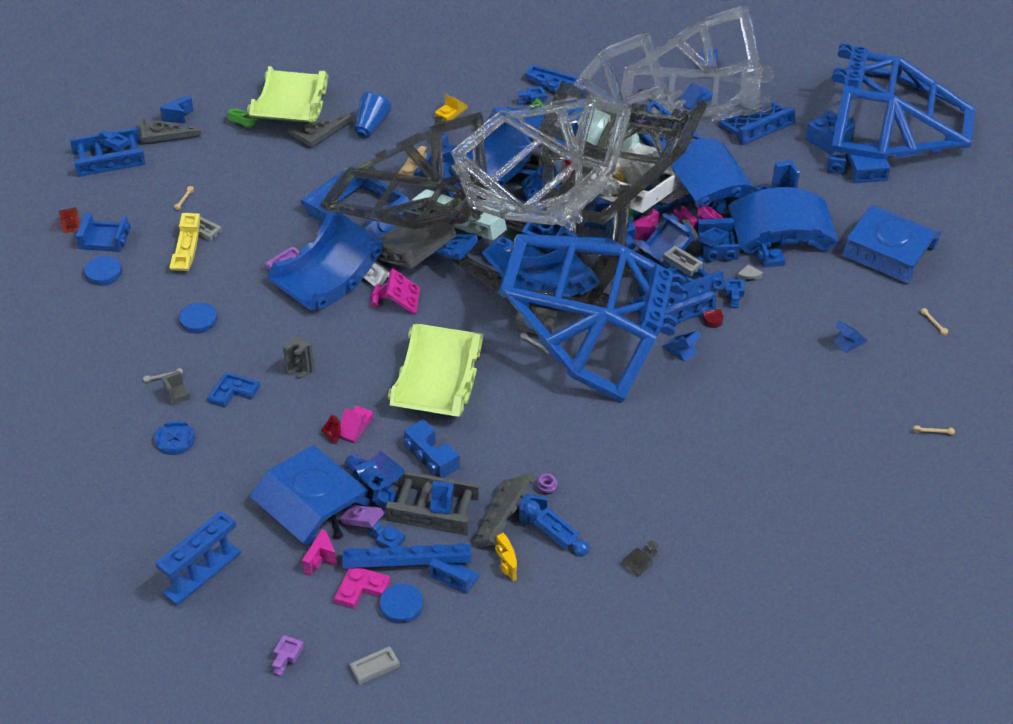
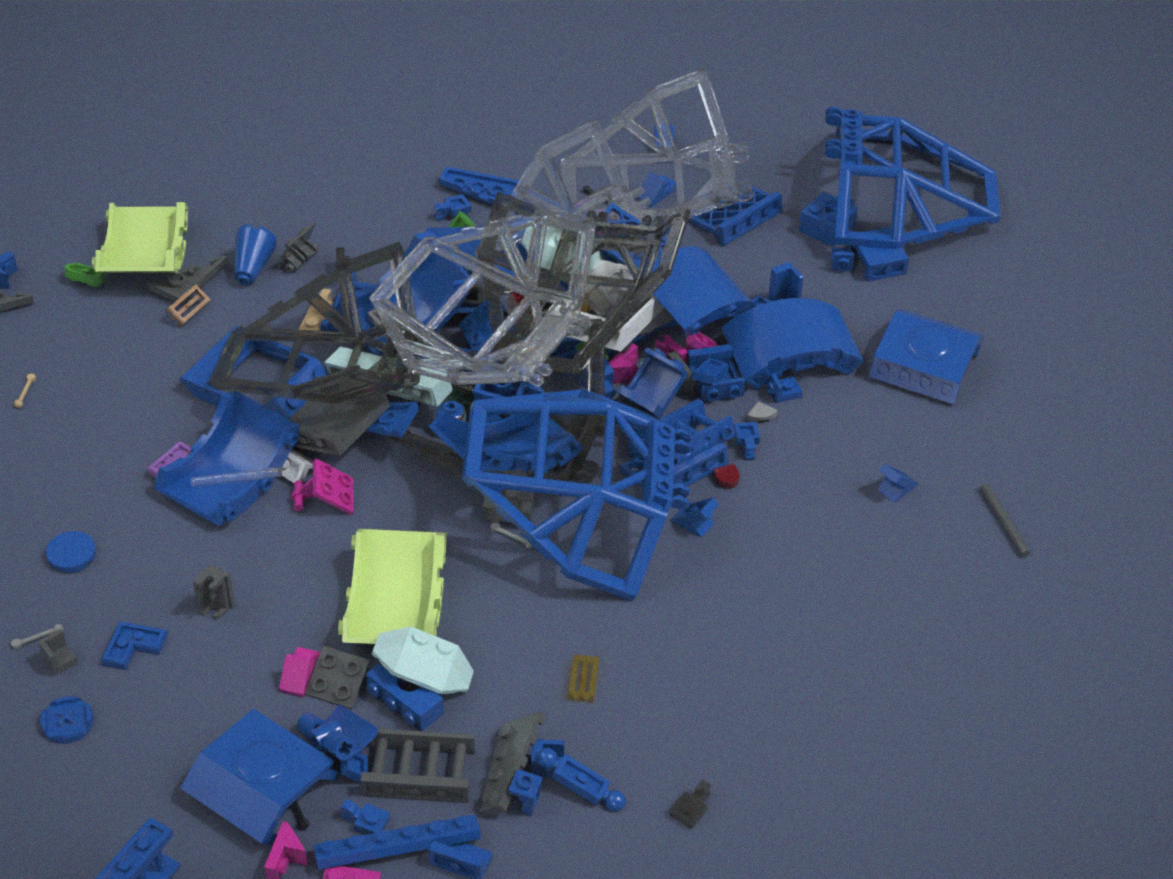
camera: 10 degrees left, 0 degrees up
light yellow slope [170,213,200,271] -> none
light grey tile [198,217,222,242] -> none
dark red tile [321,415,341,443] -> none
medium lavender plate [340,505,384,527] -> none
blue panel [430,481,454,514] -> none
yellow slope [435,94,468,123] -> none
yellow slope [495,533,517,581] -> none
medium lavender plate [537,474,558,493] -> none
light grey tile [663,246,703,277] -> none
blue plate [709,198,727,214] -> none
tan hinge [913,426,955,435] -> none
tan hinge [921,308,948,336] -> none
none -> medium nougat tile [165,284,211,327]
none -> clear bar [191,467,282,487]
none -> dark grey hinge [278,222,318,272]
none -> dark grey hinge [305,645,370,709]
none -> light aqua wedge [372,626,474,694]
none -> blue bracket [509,770,543,816]
none -> clear yellow tile [568,654,599,703]
none -> dark grey bar [980,483,1030,557]

